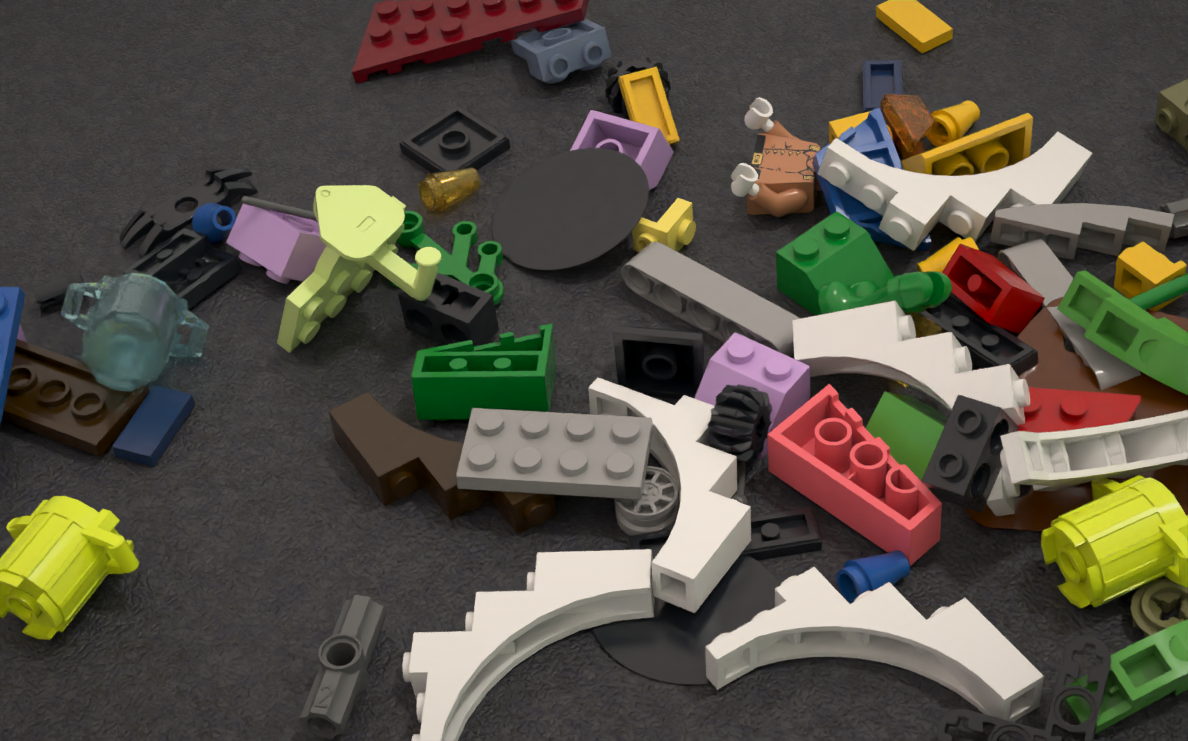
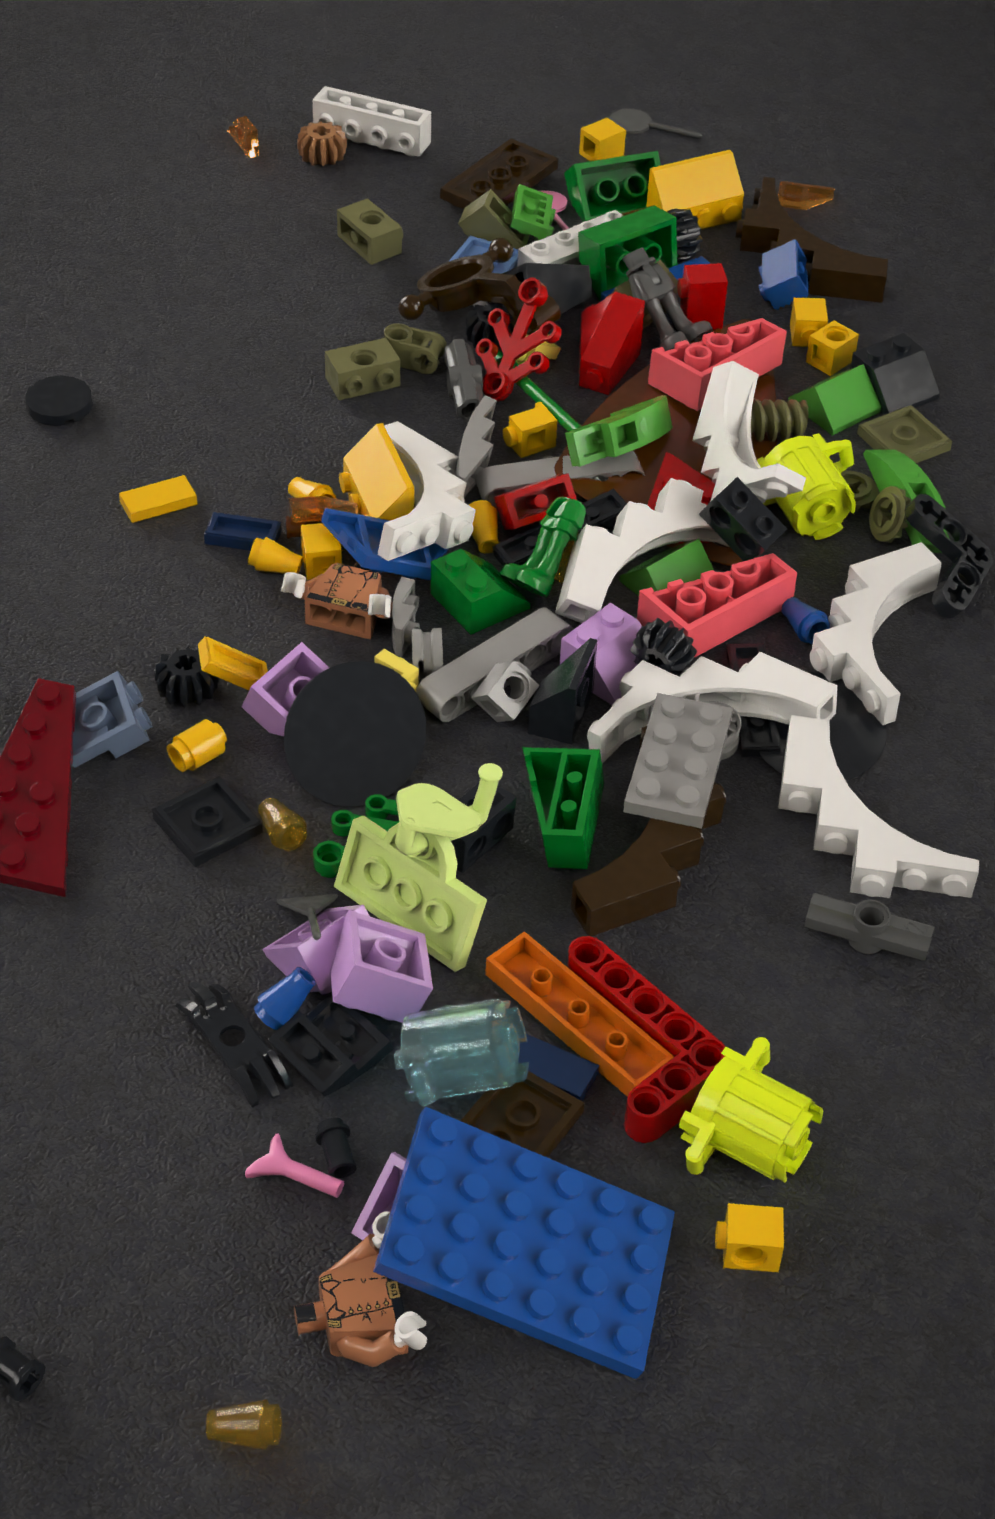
camera: 90 degrees left, 0 degrees up
none -> yellow brick [167,719,227,772]
none -> bright pink piece [245,1134,344,1198]
none -> yellow cone [248,537,304,574]
none -> lavender slope [330,910,433,1025]
none -> light grey slope [392,577,420,657]
none -> light grey wheel [412,628,443,680]
none -> light grey brick [471,660,540,722]
none -> orange piece [486,931,674,1097]
none -> red beam [567,936,726,1143]
none -> olive gear [869,486,911,543]

